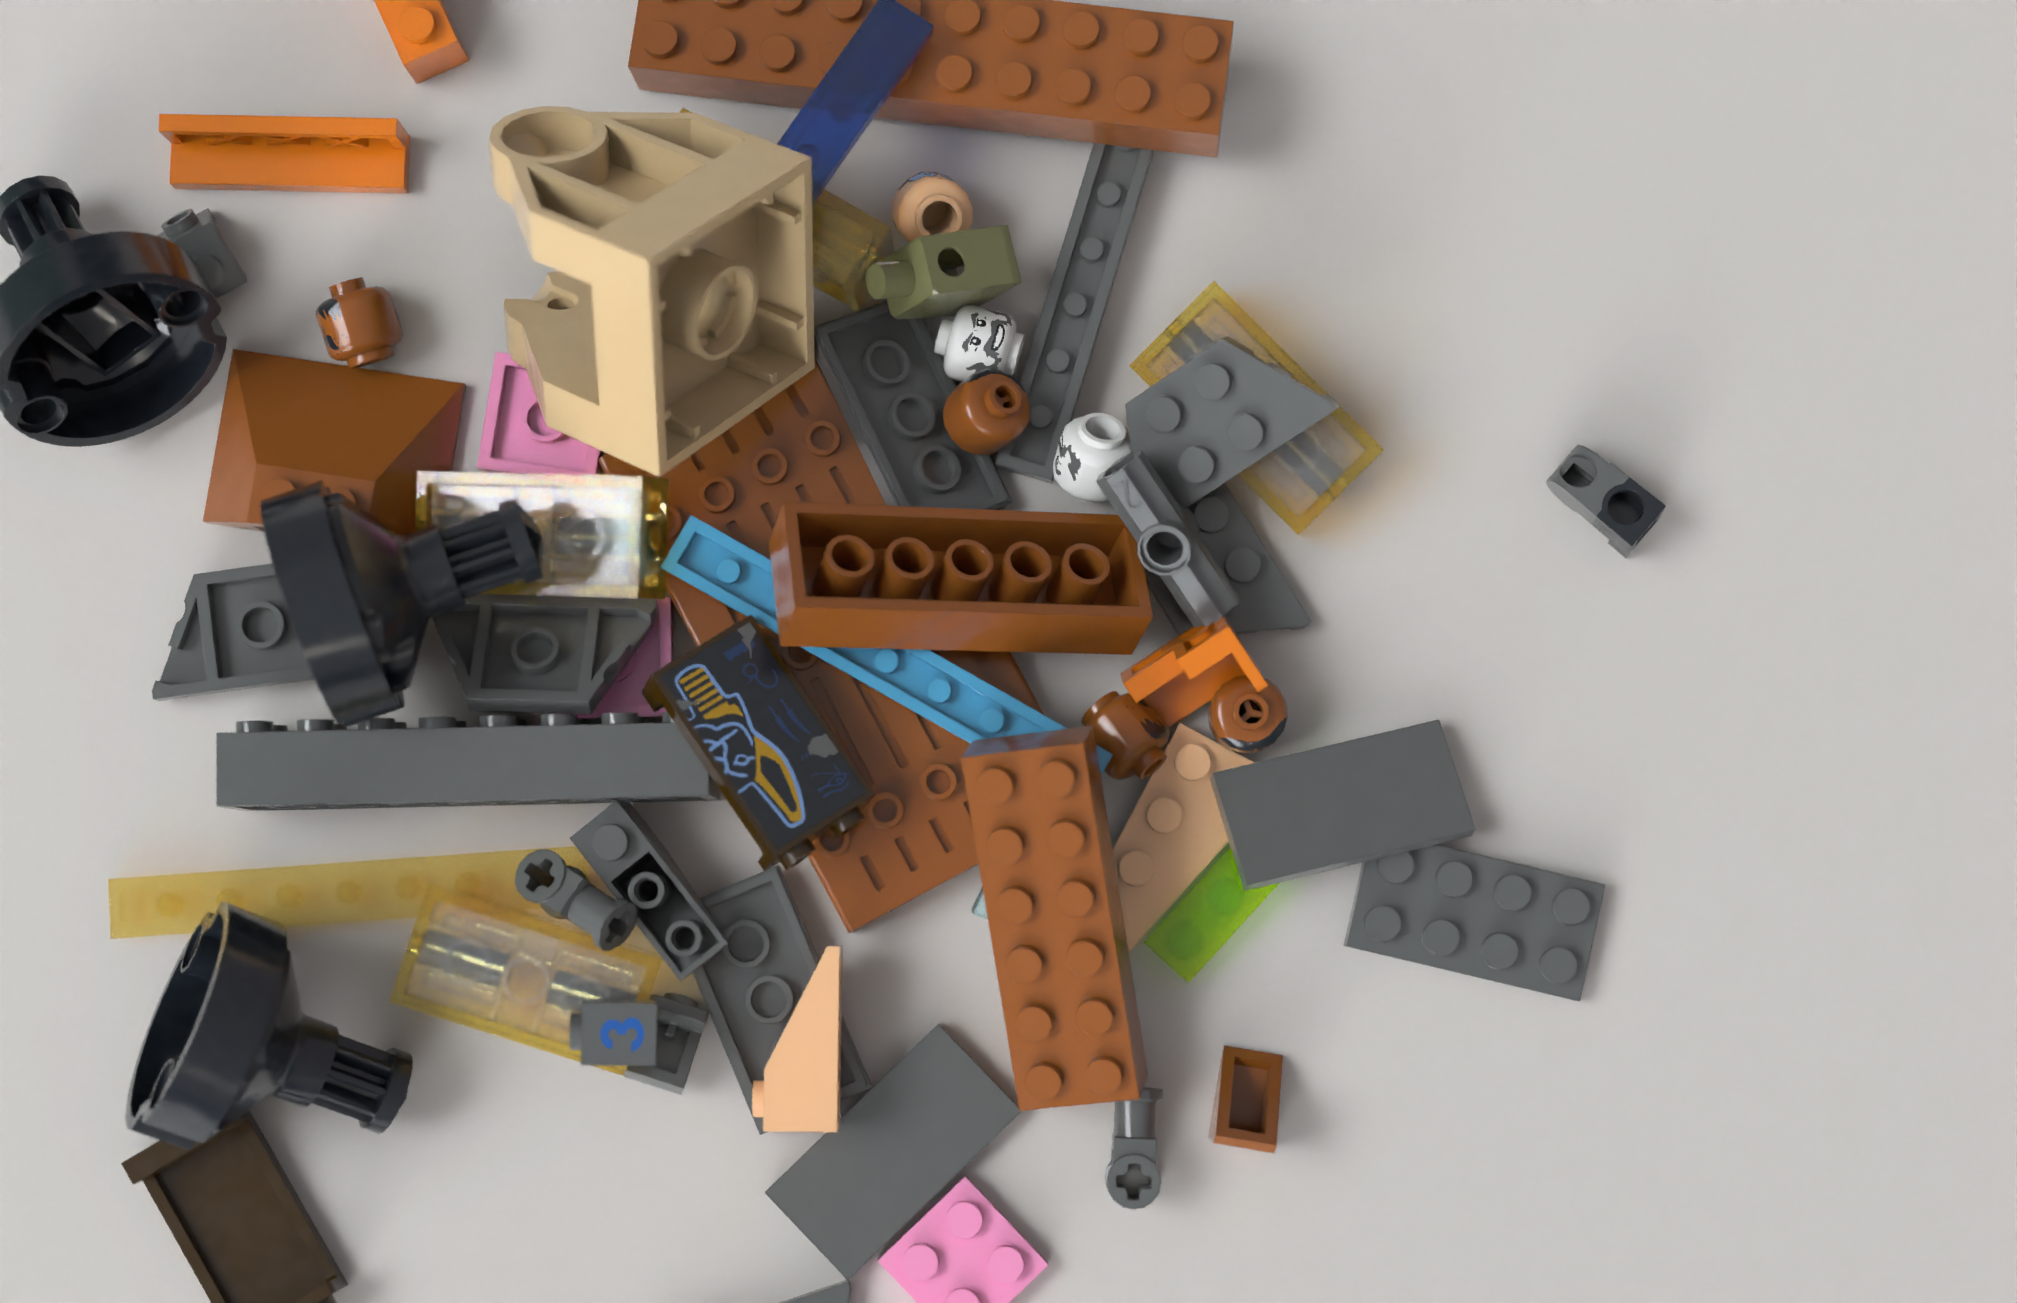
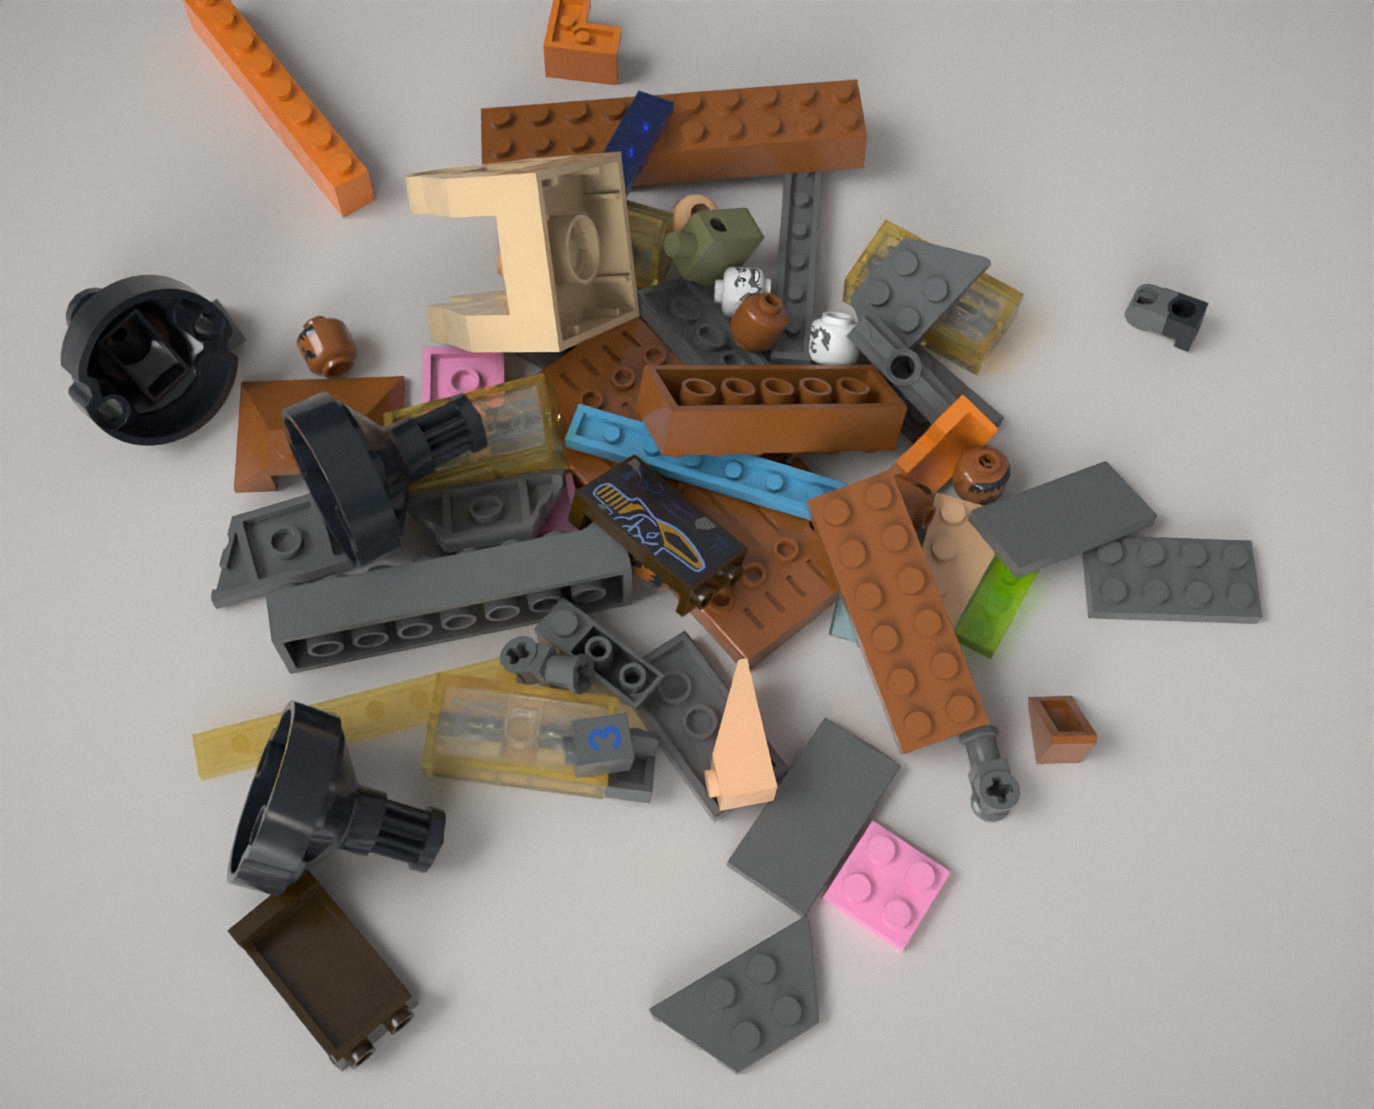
camera: 15 degrees left, 20 degrees down
orange fence [158,114,410,193] -> none

